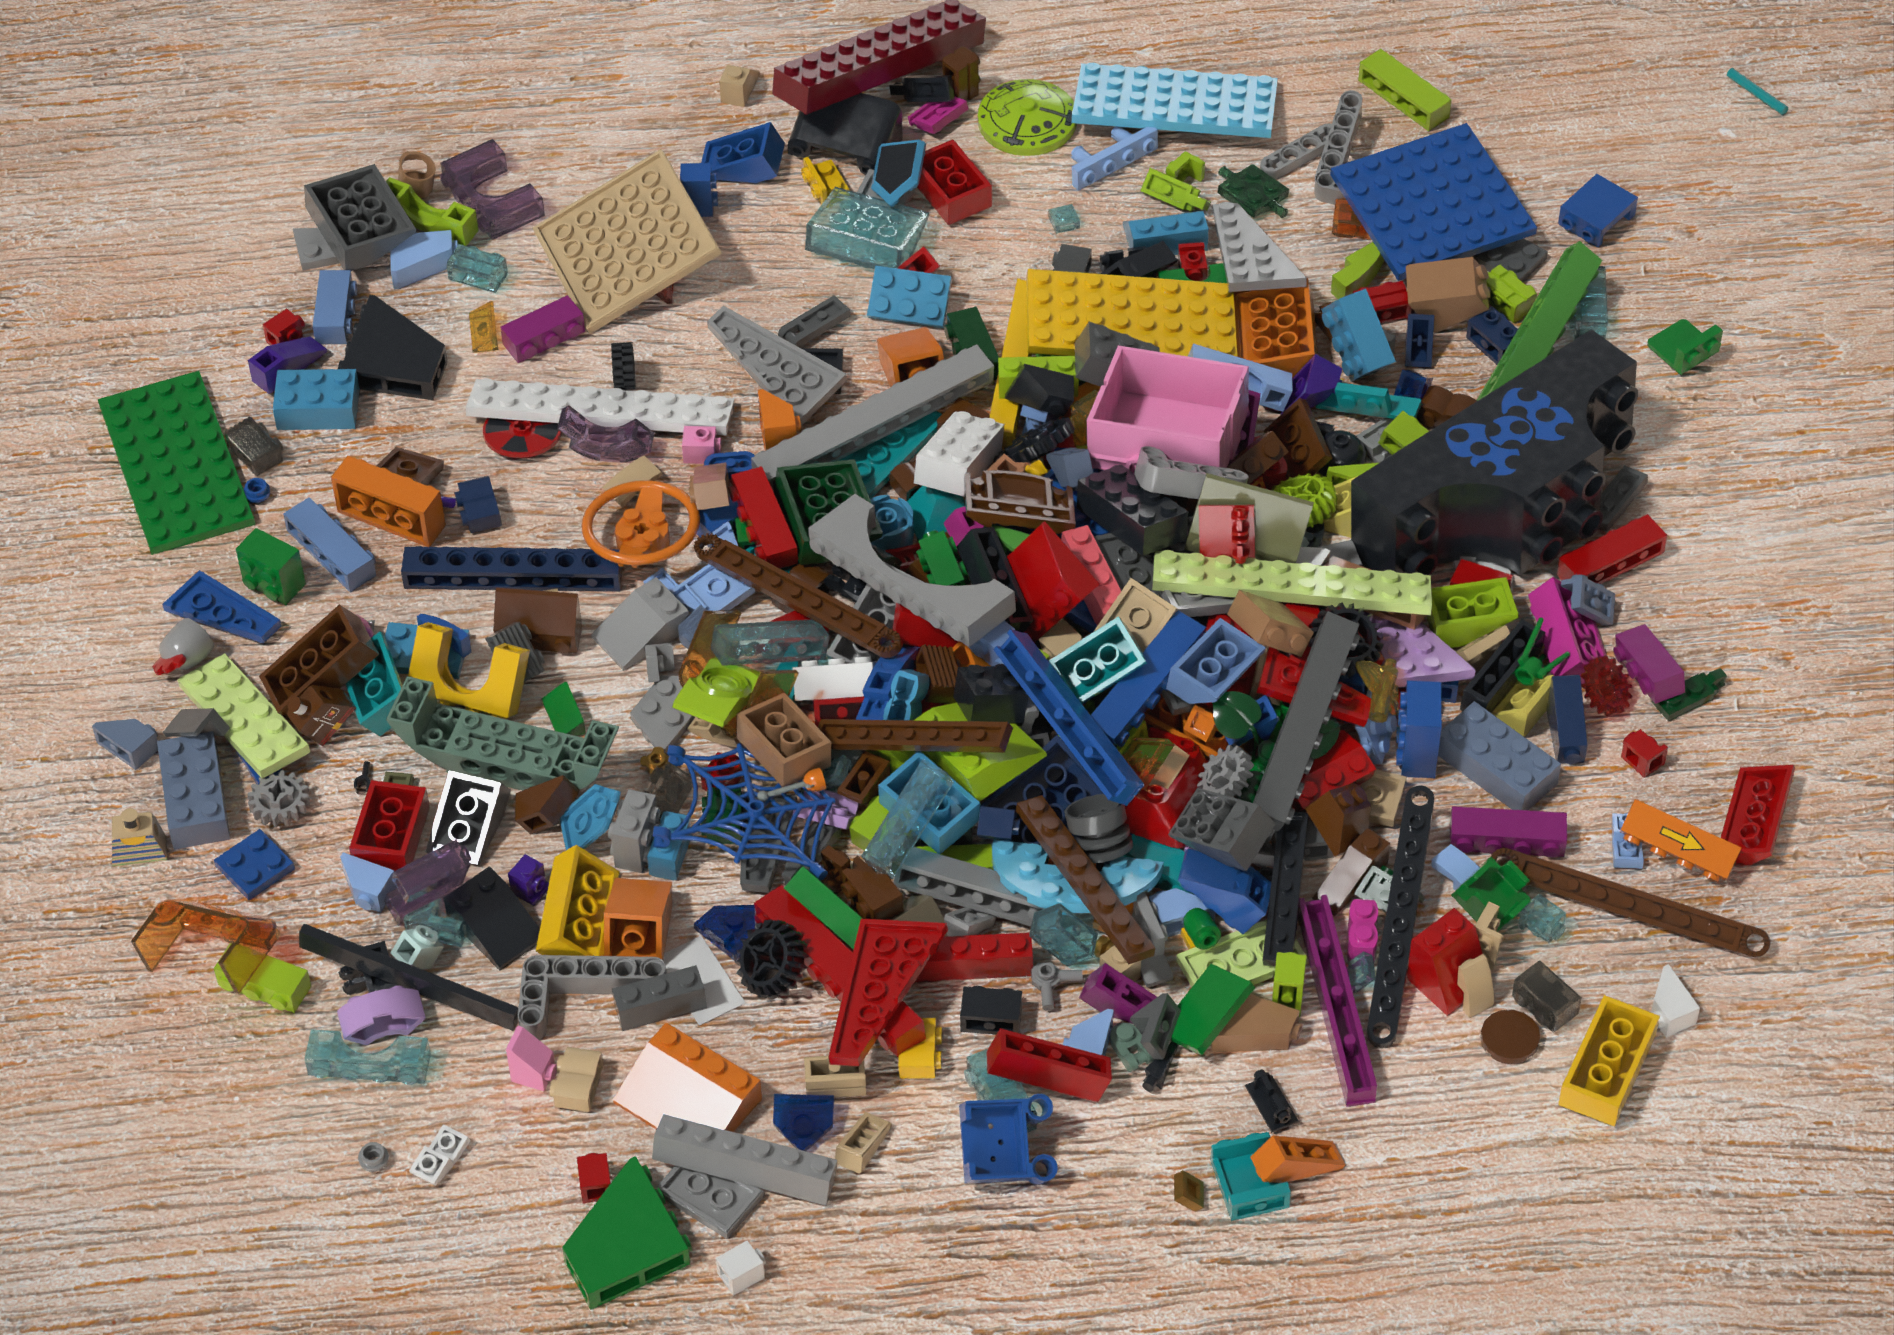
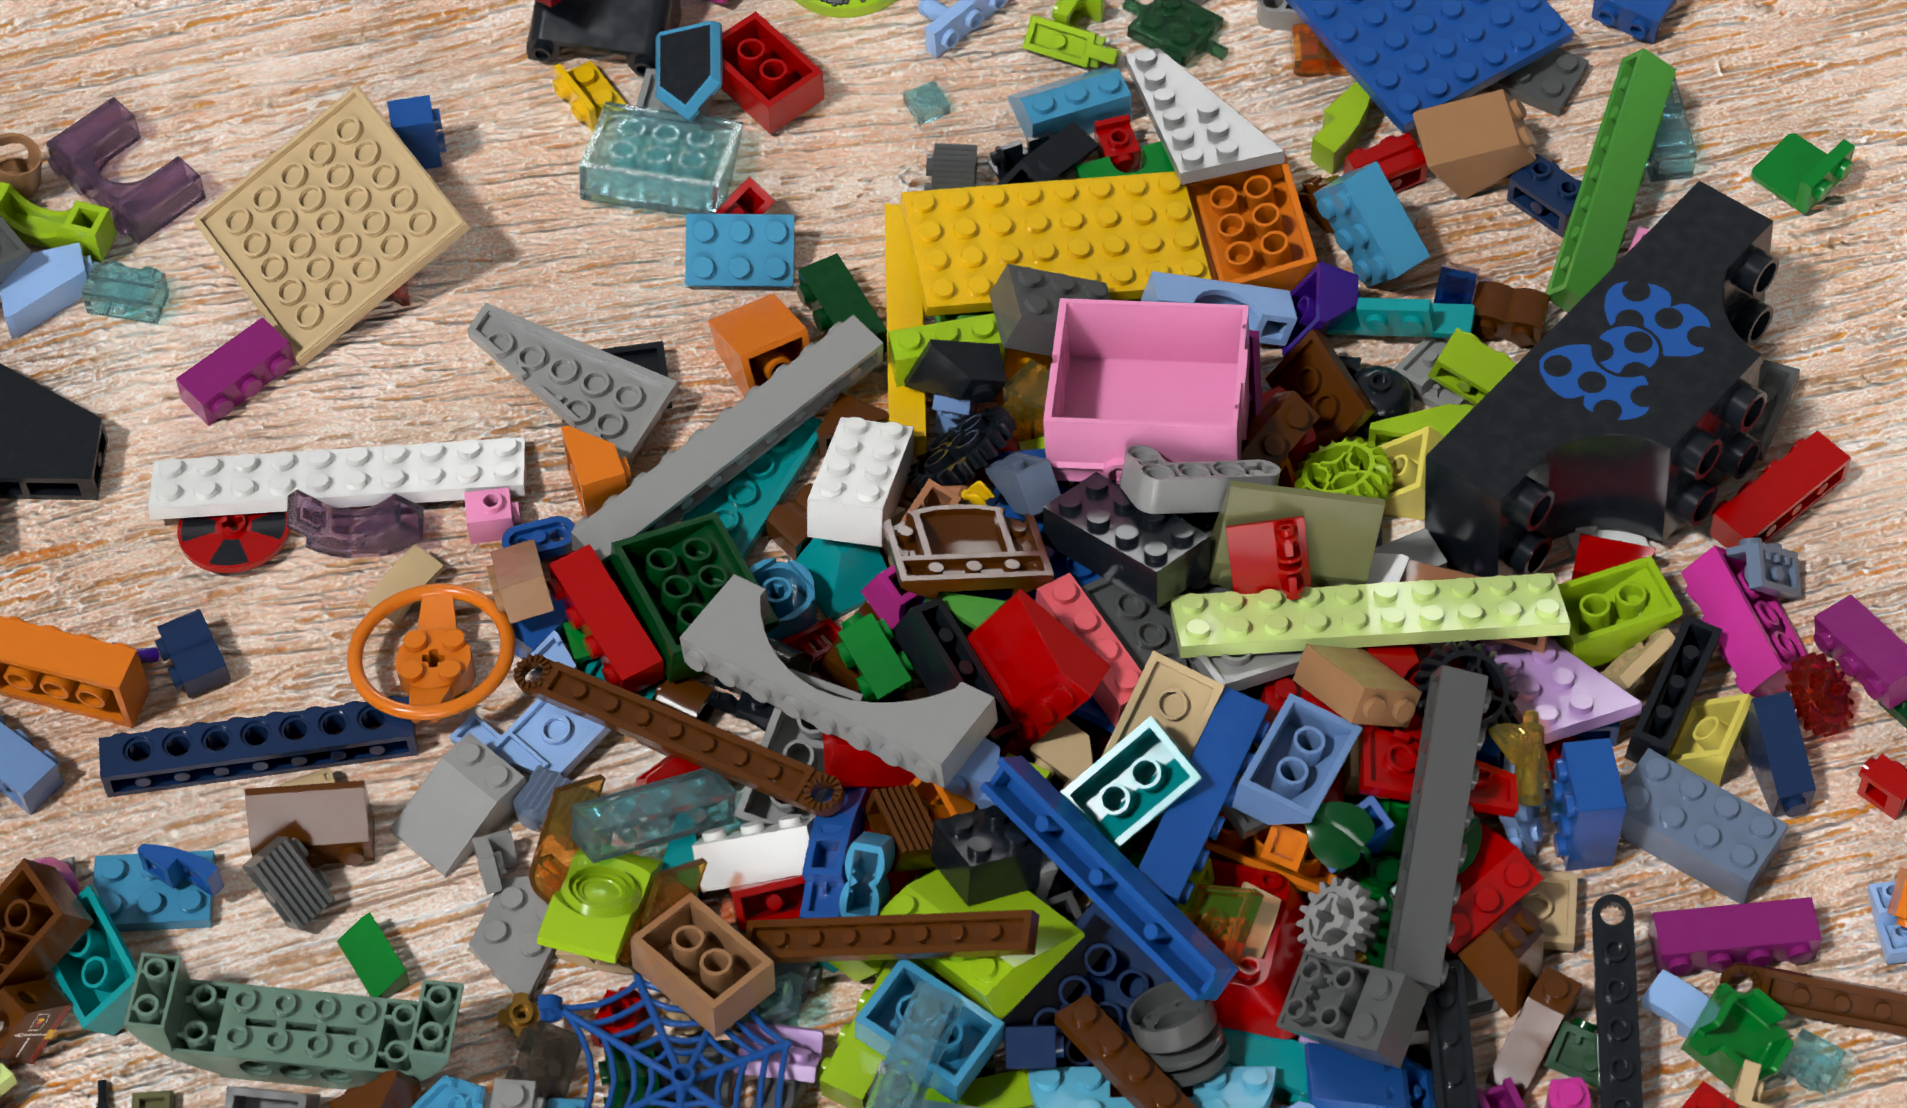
camera: 10 degrees left, 5 degrees up
reddish brown plate [376,447,444,485] -> none
yellow arch [408,622,530,720] -> none
clear yellow slope [469,301,499,353] -> none
black tyre [611,342,636,390] -> none
blue slope [701,122,785,183] -> none
hinge [757,768,826,802] -> none
dark grey plate [778,295,850,348] -> none
reddish brown slope [837,751,890,804] -> none
dark blue slope [1405,314,1434,367] -> none
lime brick [1486,265,1537,324] -> none
green plant [1515,617,1570,686] -> none

